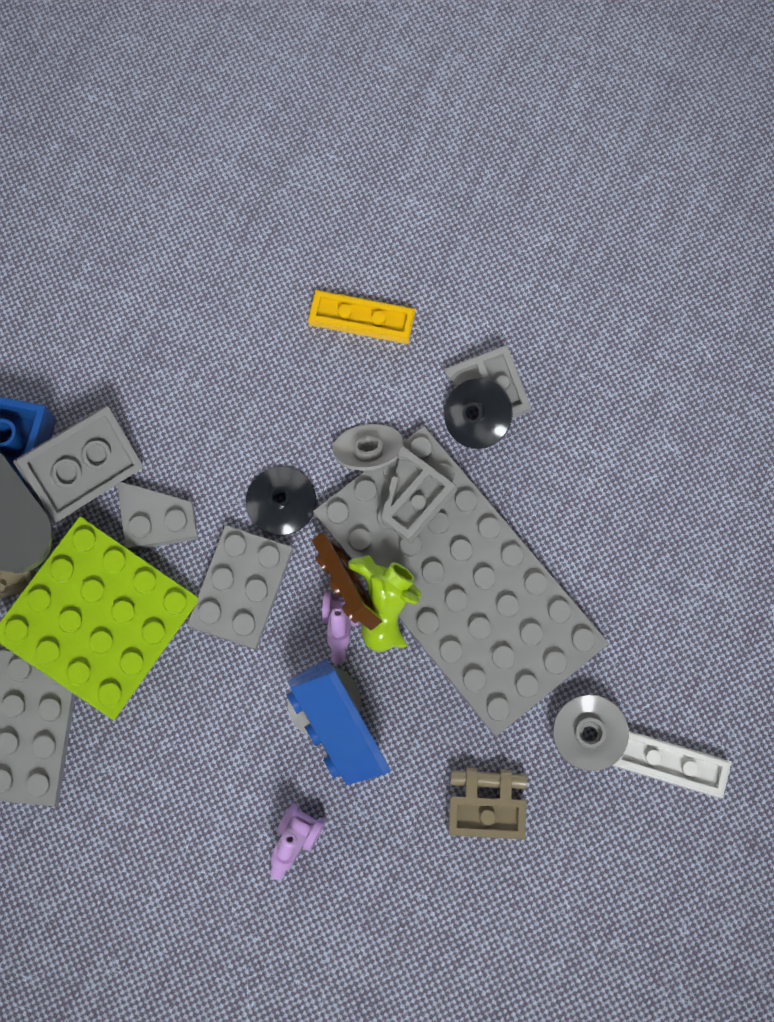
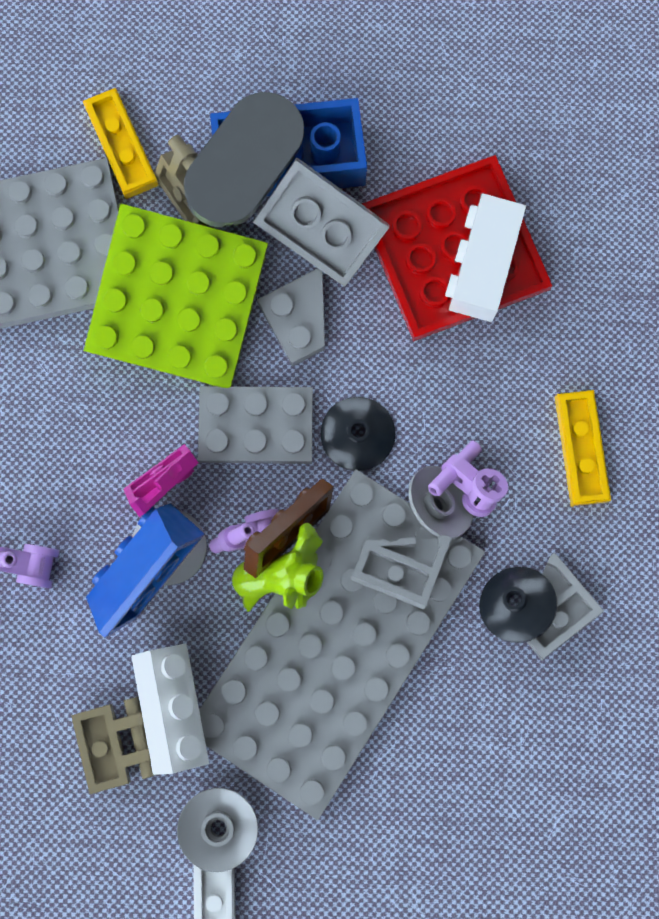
camera: 65 degrees right, 5 degrees up
none -> dark pink wing [123,444,199,517]
none -> white brick [132,643,209,775]
none -> red plate [362,155,553,342]
none -> lavender piece [428,441,508,517]
none -> white brick [445,193,526,322]

